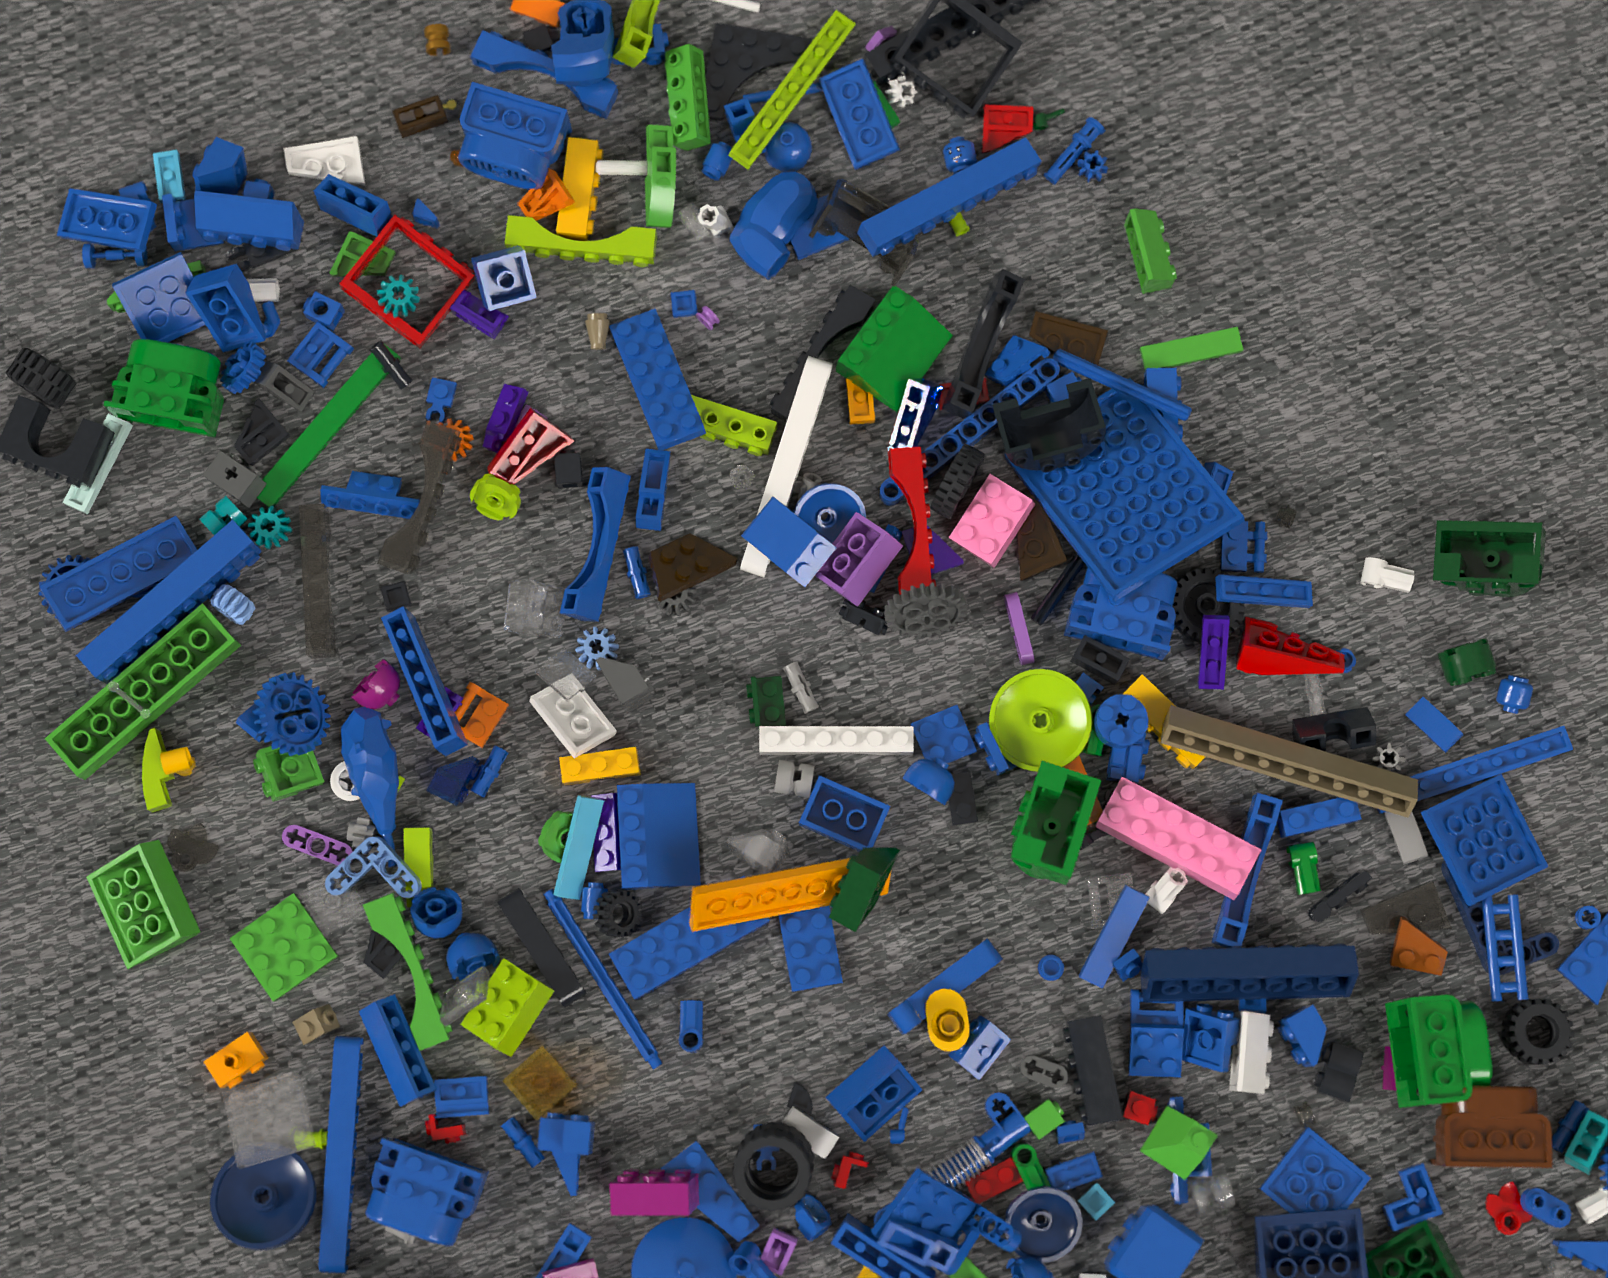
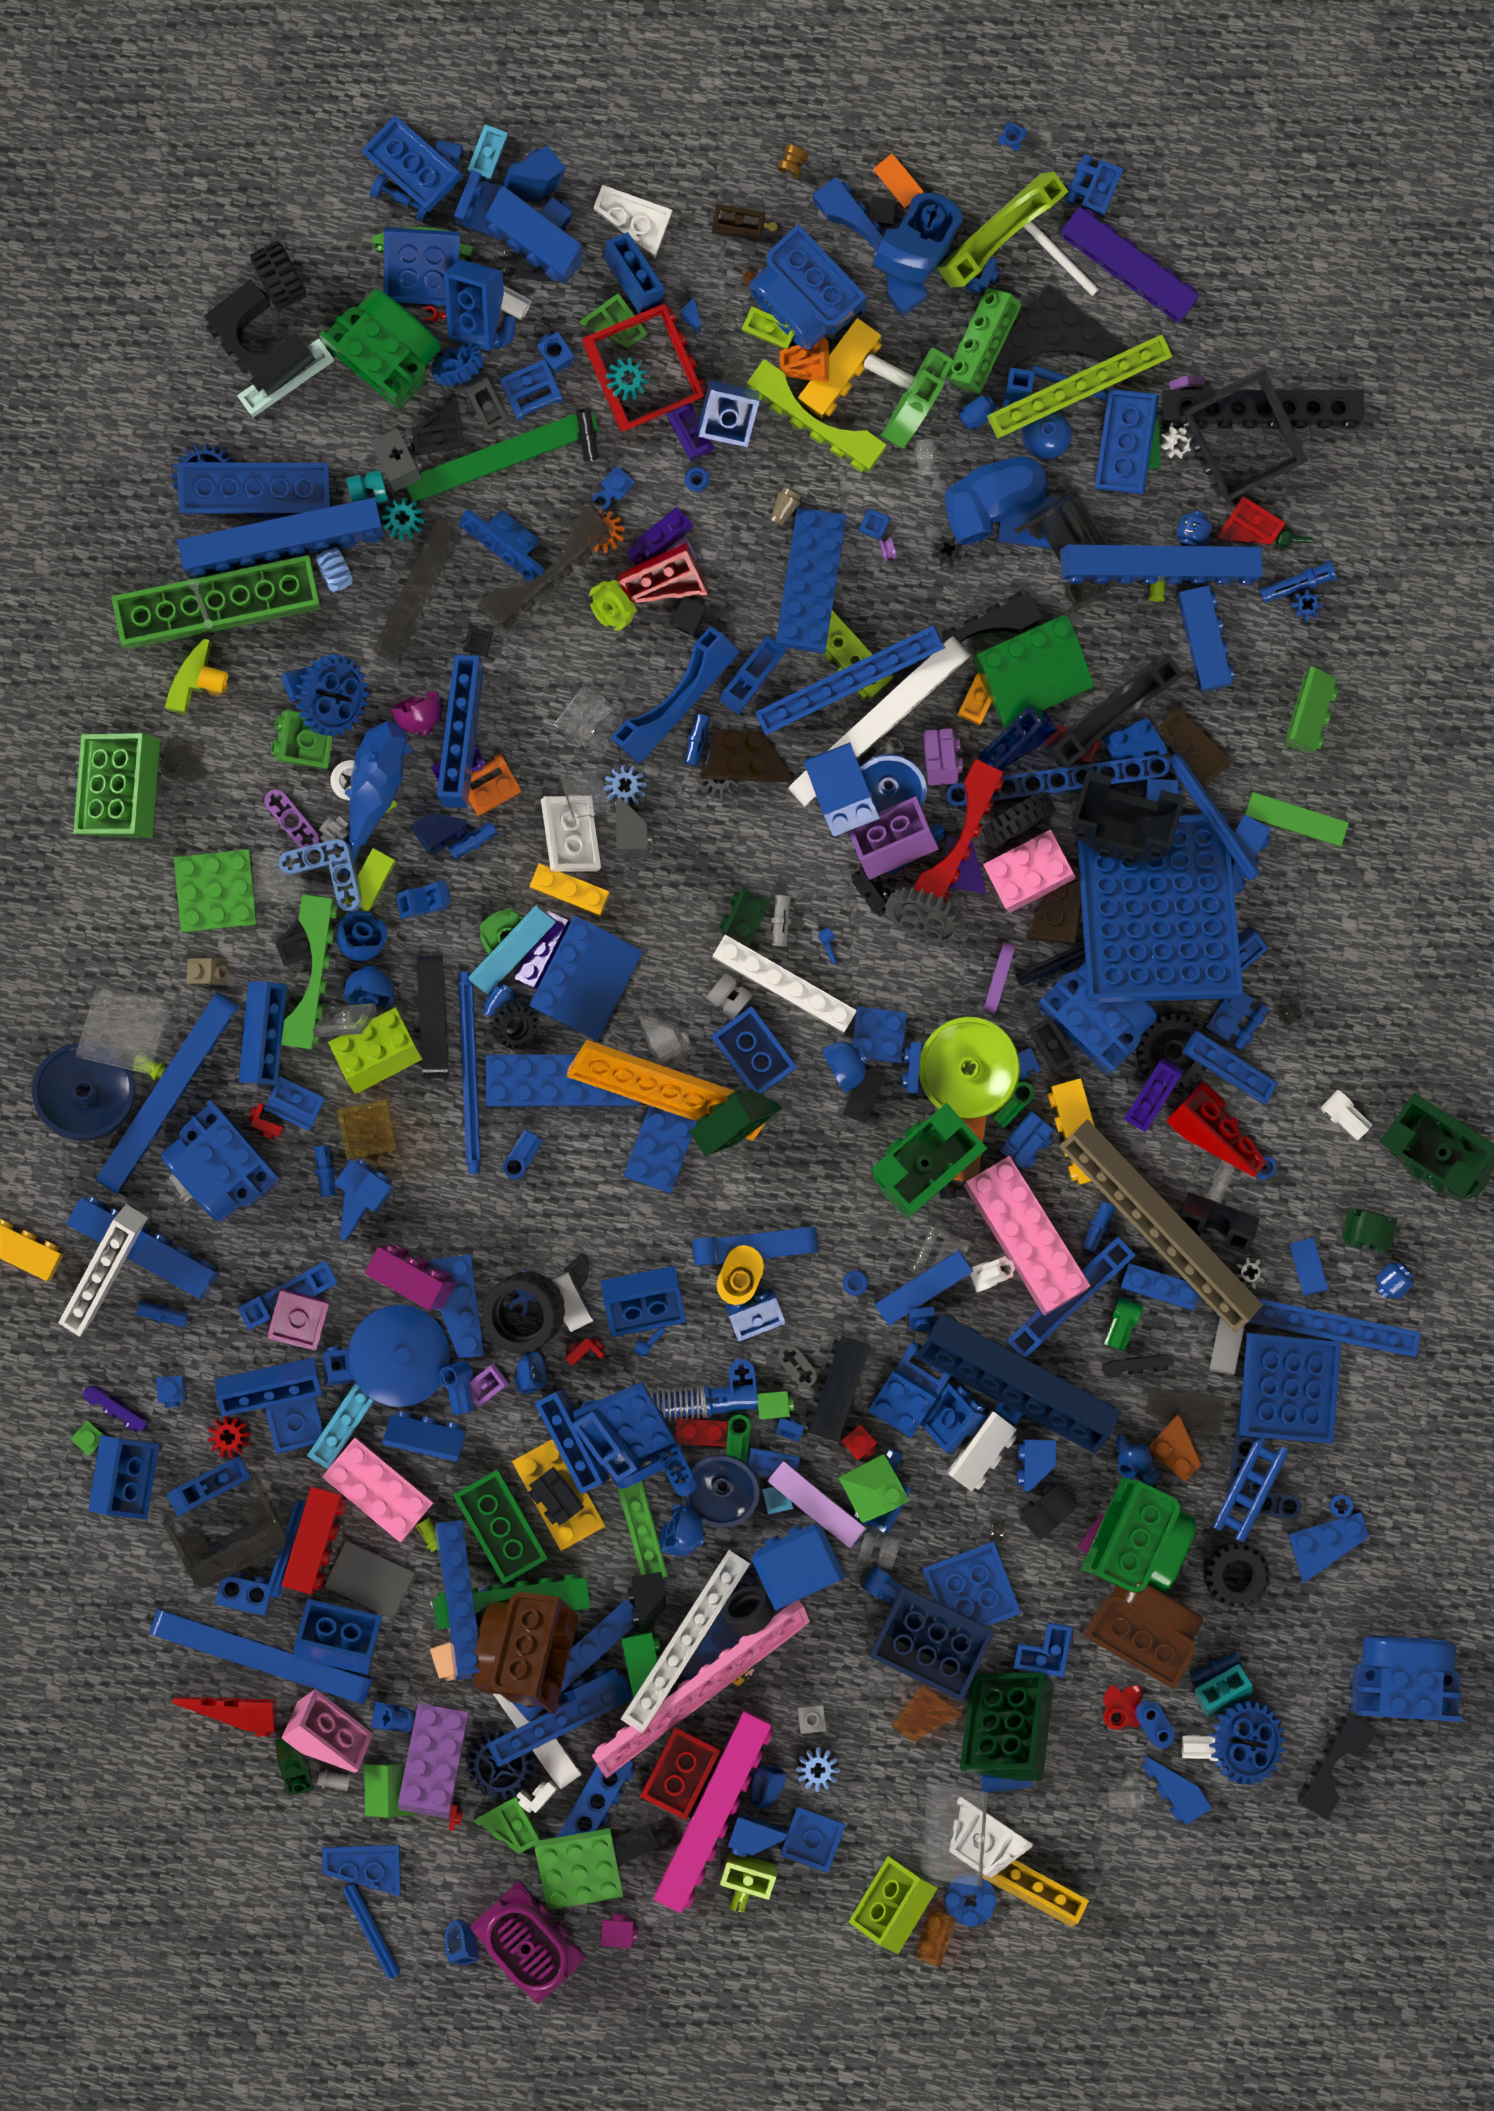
camera: 30 degrees right, 5 degrees up
light orange brick [203,1032,268,1089] -> none
white piece [698,204,734,239] -> none
blue brick [1093,694,1148,749] -> none
none -> blue brick [395,880,451,919]
none -> red hand [424,306,447,323]
none -> blue plate [685,467,710,493]
none -> lime plate [742,307,794,349]
none -> blue plate [755,625,946,735]
none -> lavender slope [768,1461,866,1548]
none -> blue hand [818,928,837,964]
none -> blue piece [860,1565,911,1606]
none -> medium lavender brick [924,728,963,785]
none -> black gear [932,536,963,568]
none -> blue axle [1082,1202,1116,1252]
none -> blue piece [1116,1434,1160,1486]
none -> blue brick [1177,586,1235,693]

